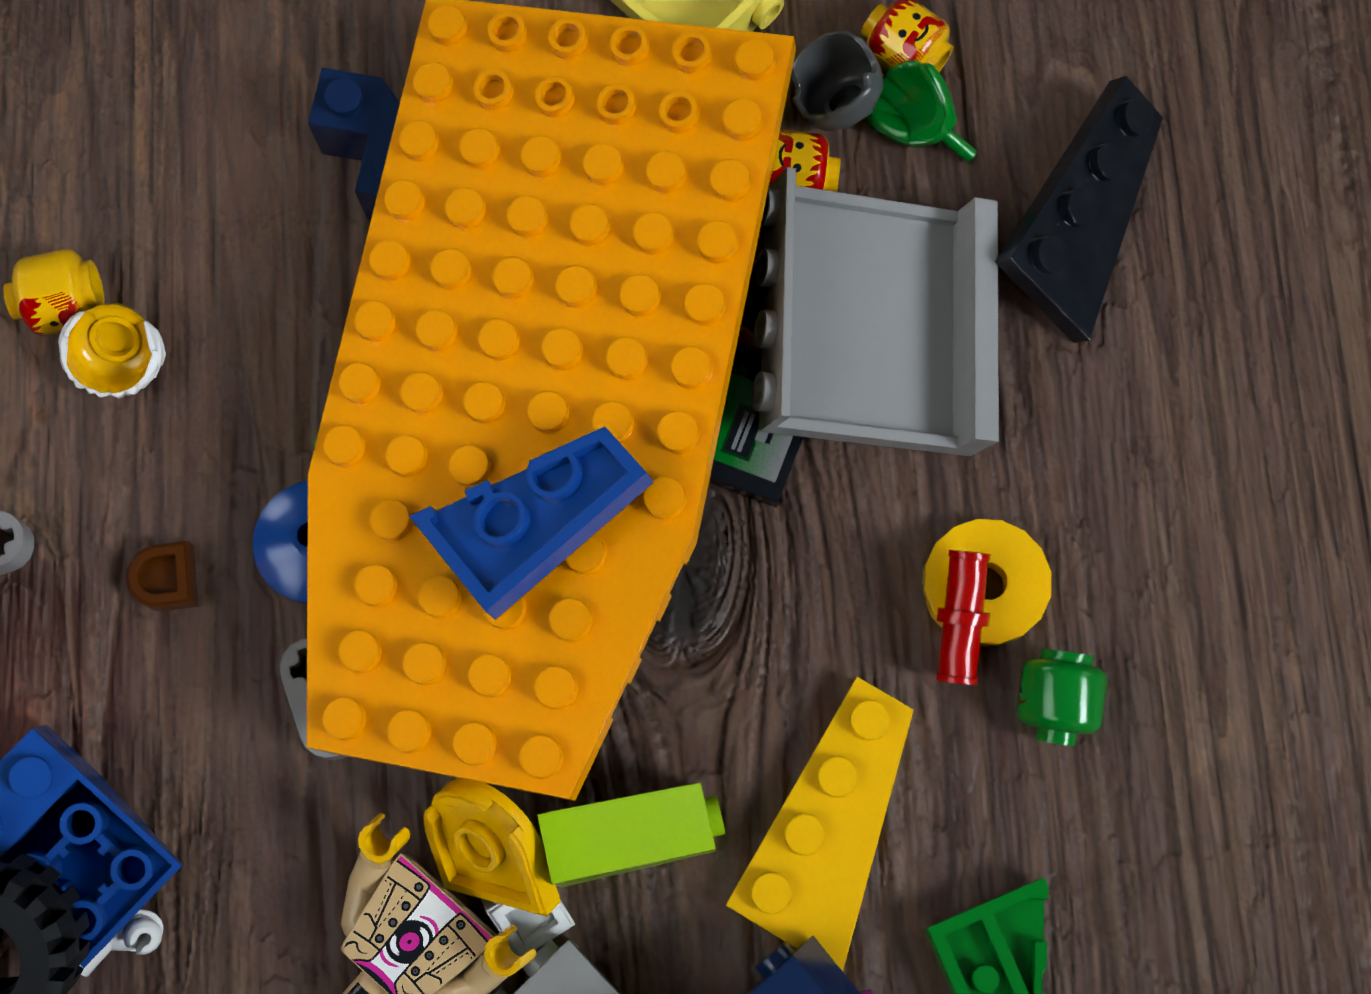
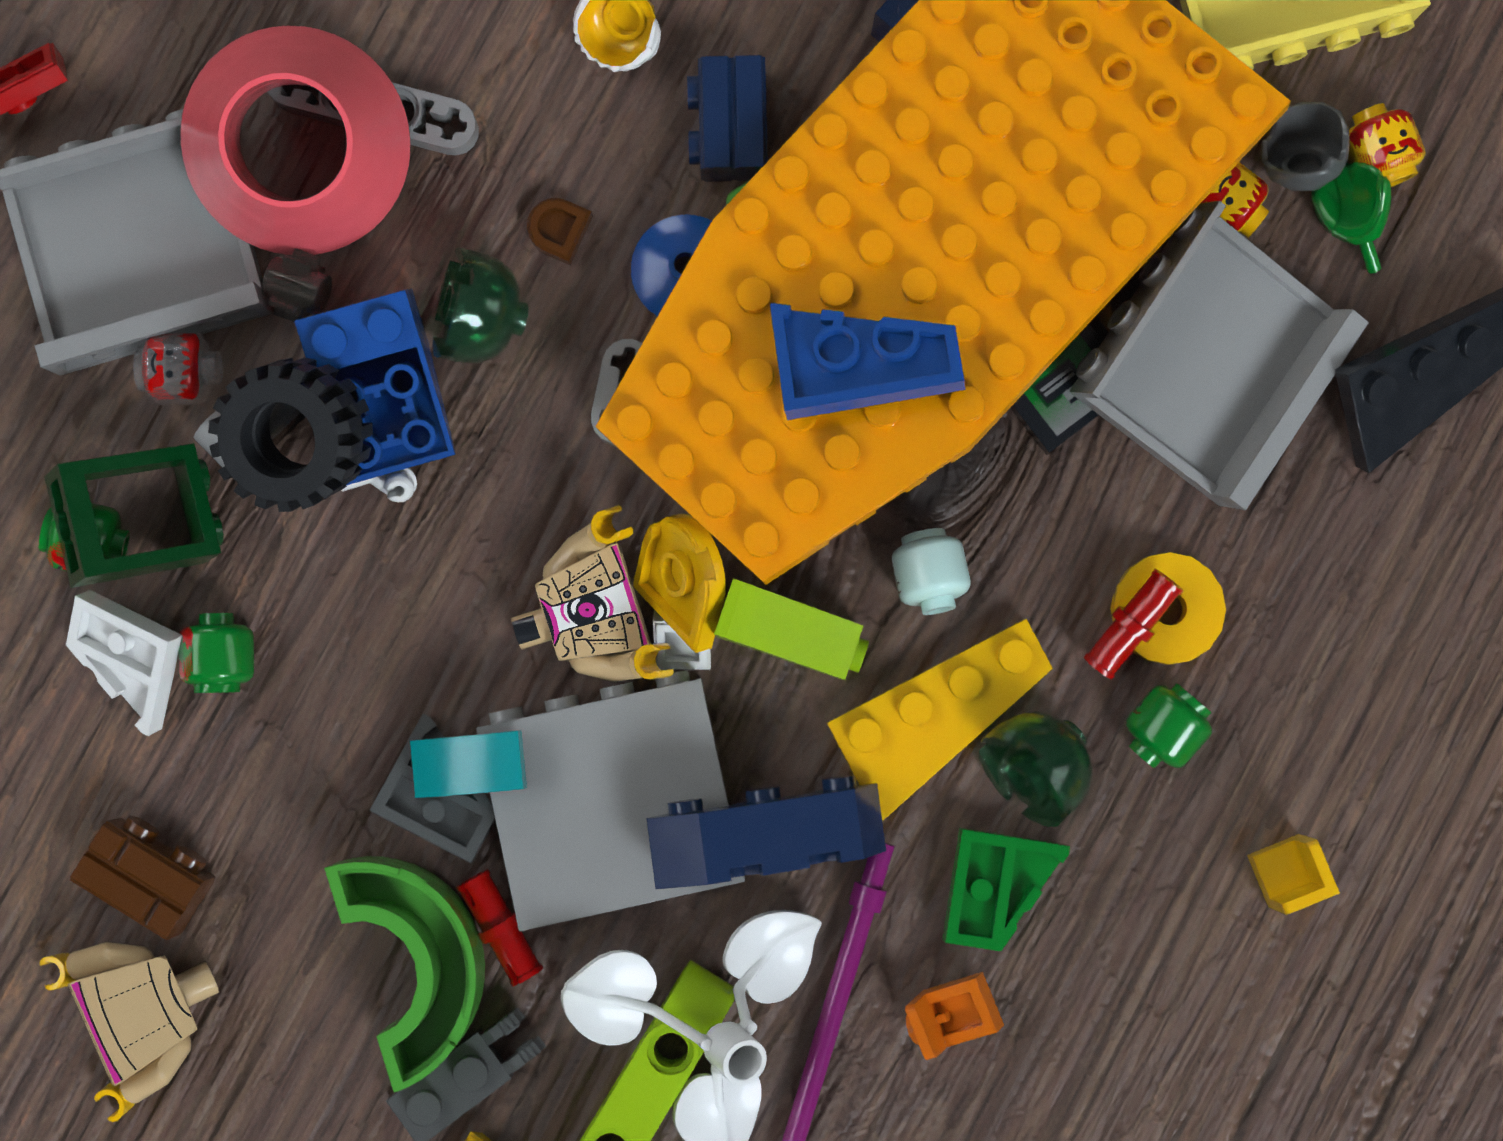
camera: 30 degrees right, 10 degrees up
none -> clear green cylinder [432,247,529,364]
none -> dark blue brick [687,55,768,182]
none -> light aqua head [892,528,971,615]
none -> clear green cylinder [978,711,1093,827]
none -> yellow panel [1247,834,1340,915]

